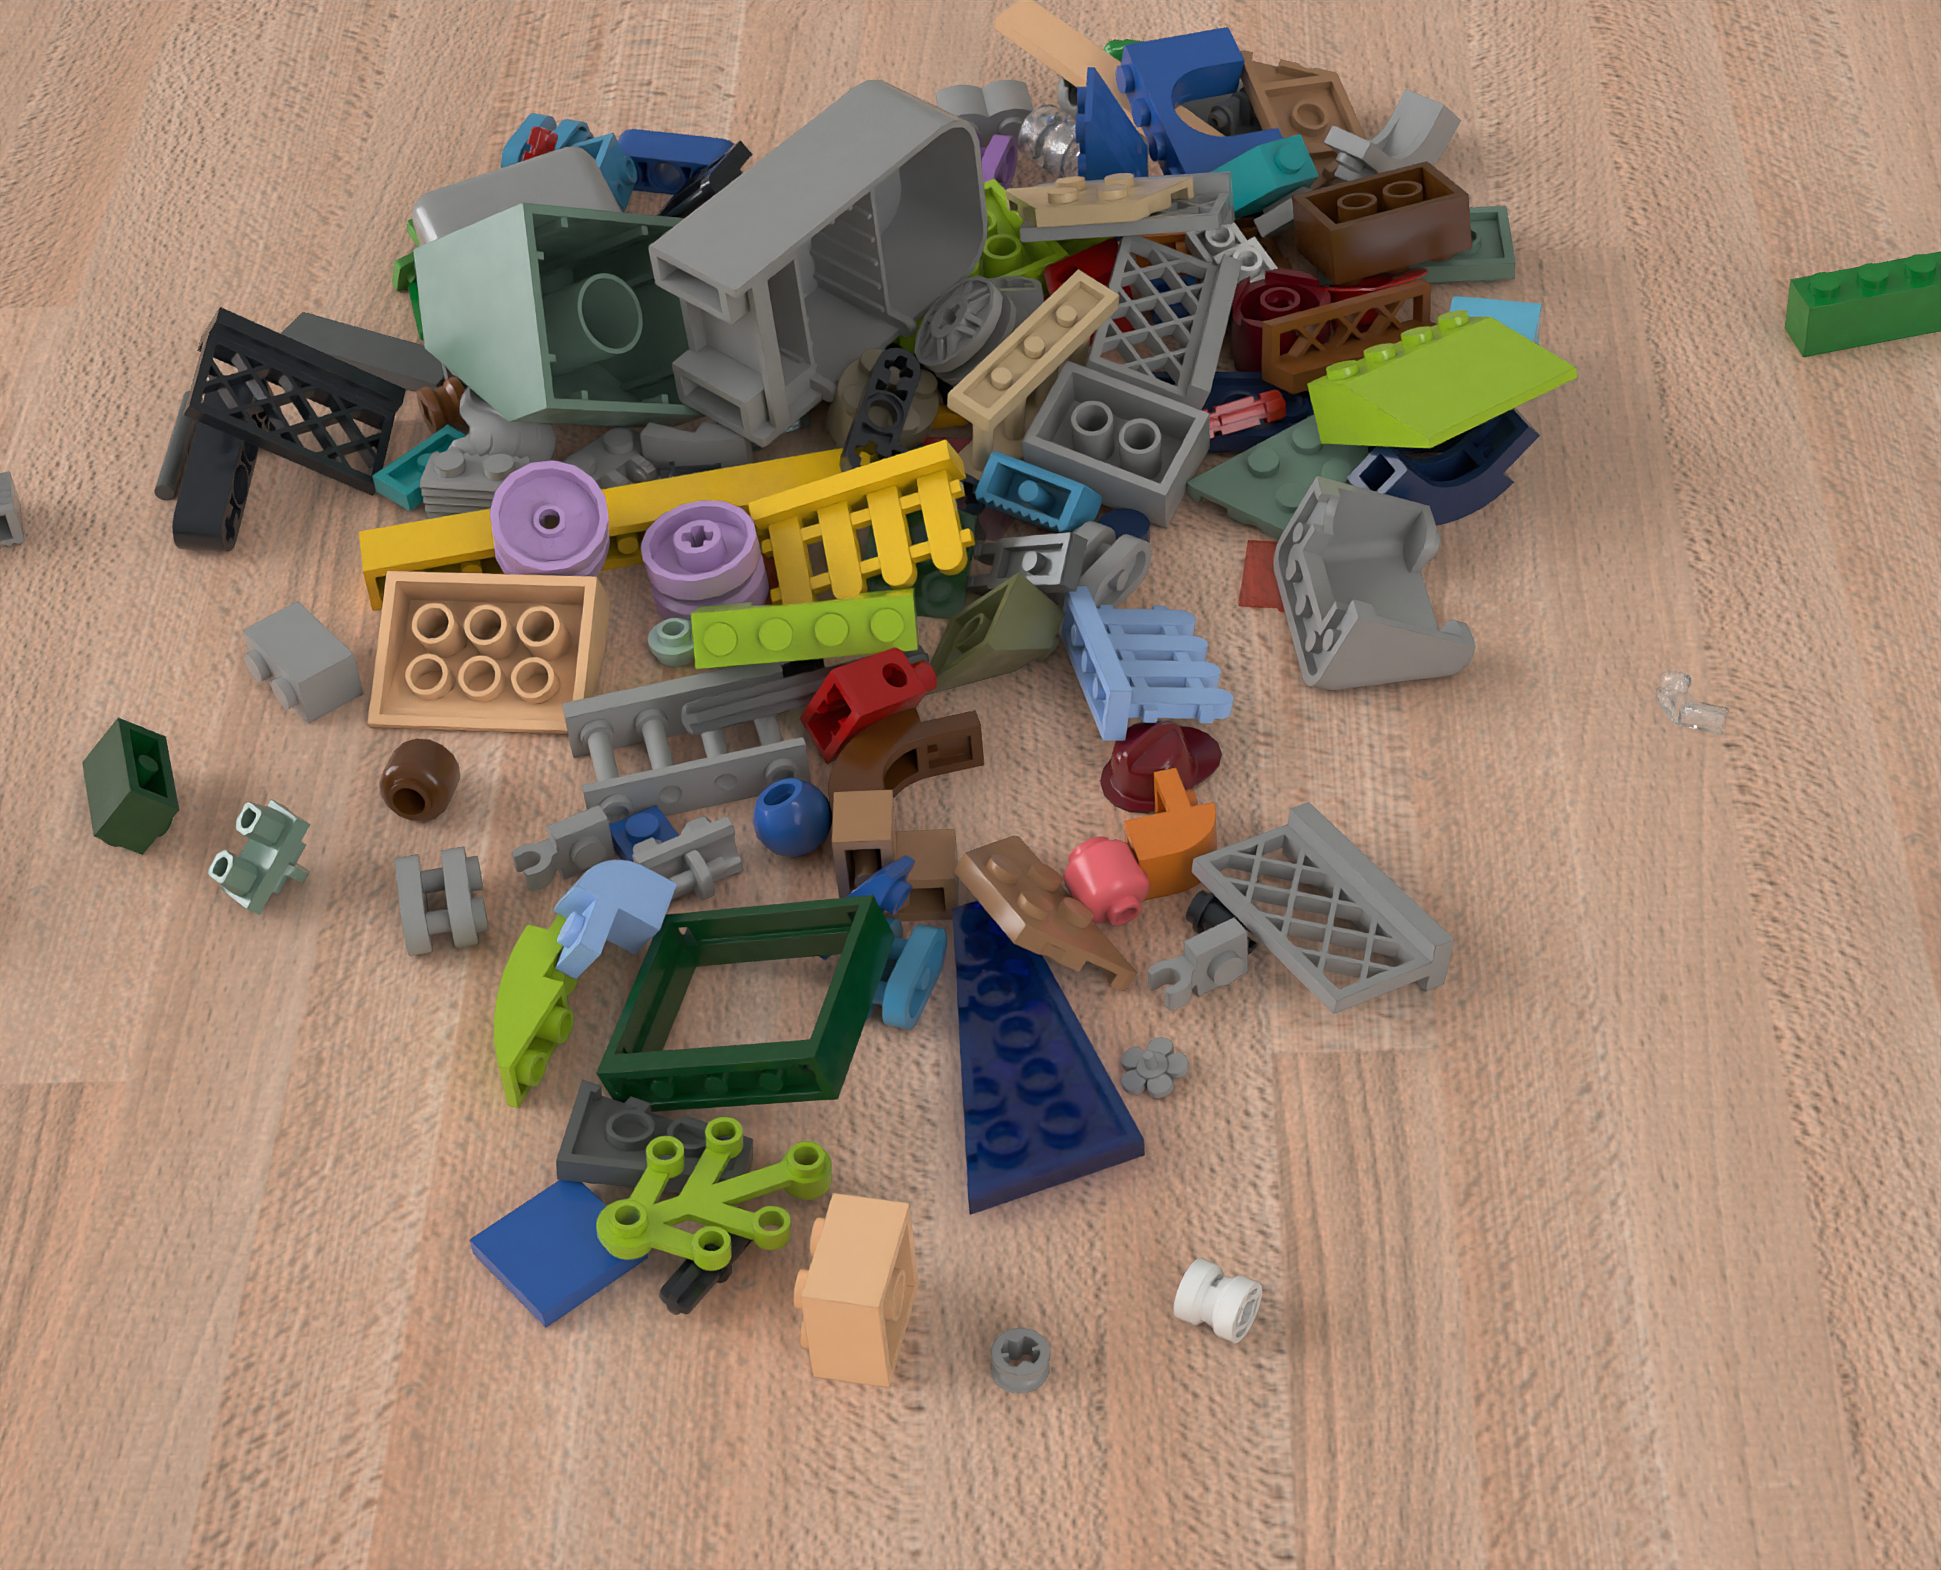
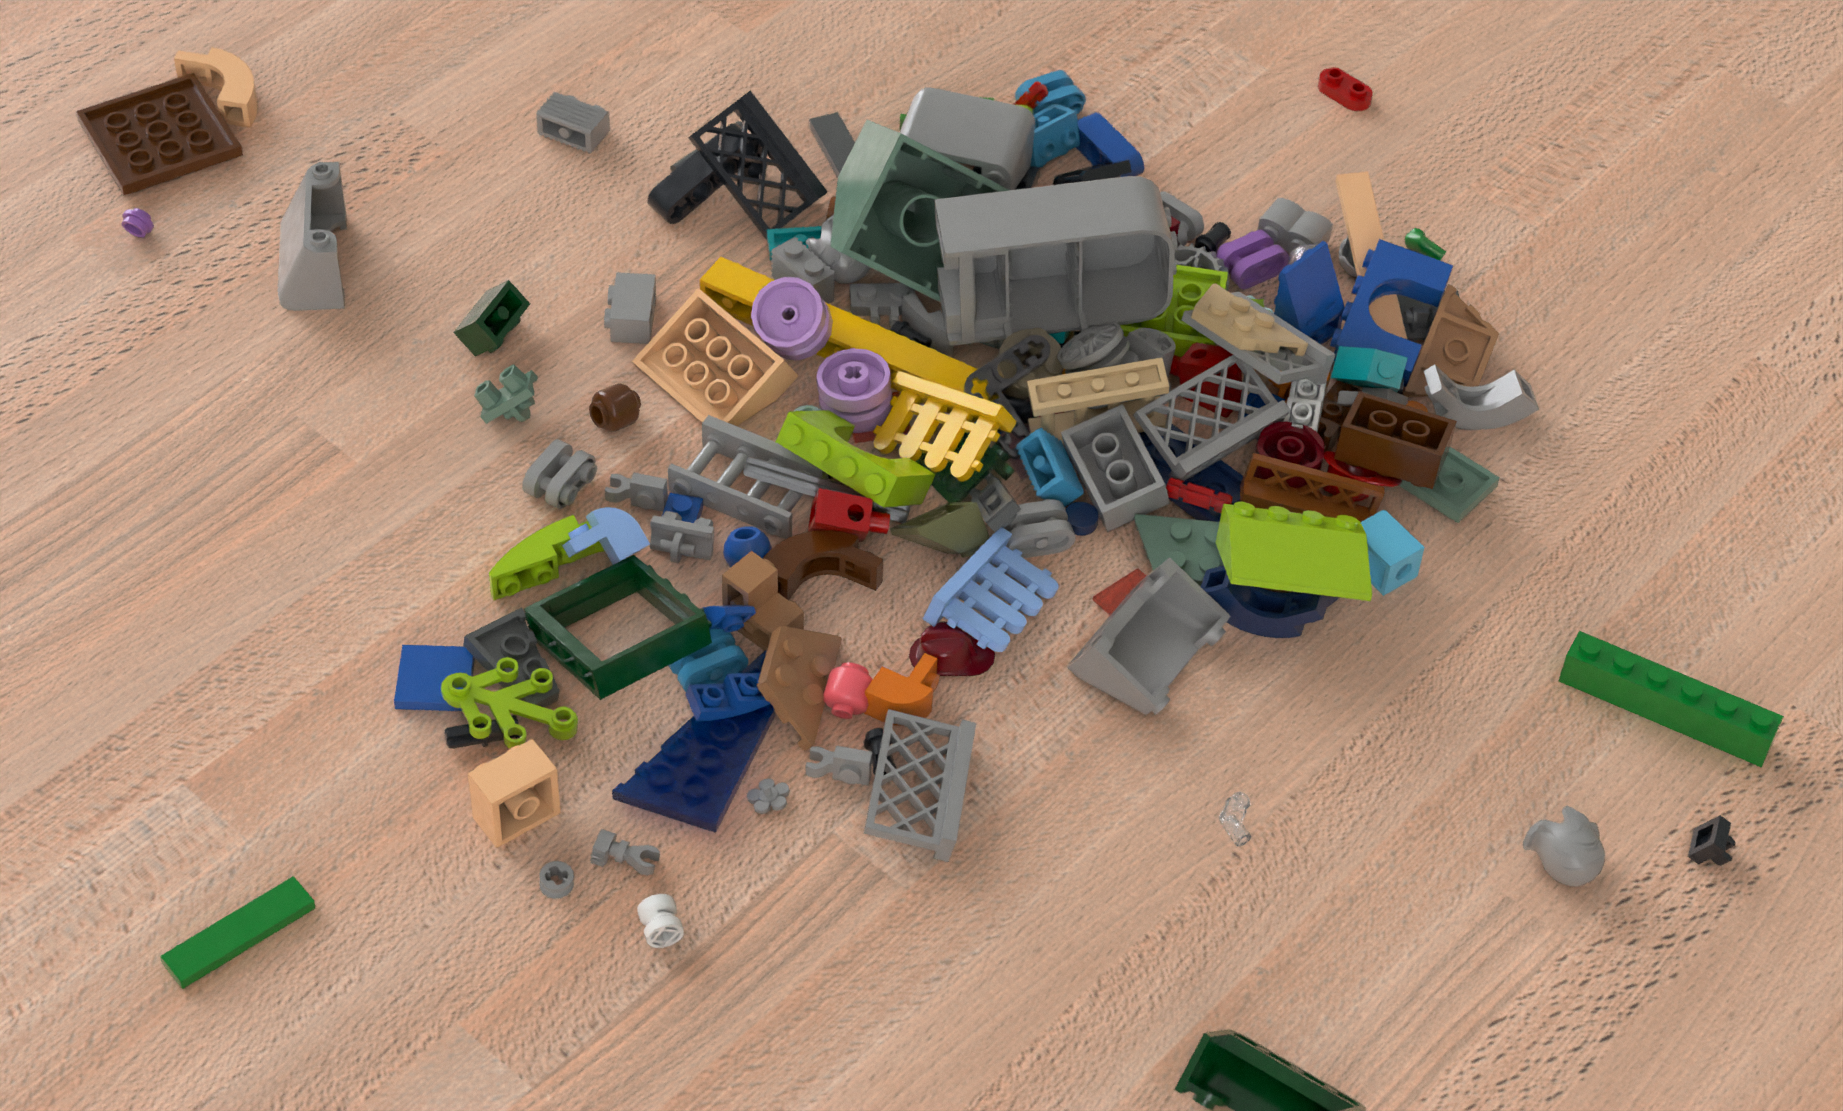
camera: 35 degrees right, 5 degrees up
none -> light grey piece [590,829,660,875]
none -> blue slope [685,673,770,722]

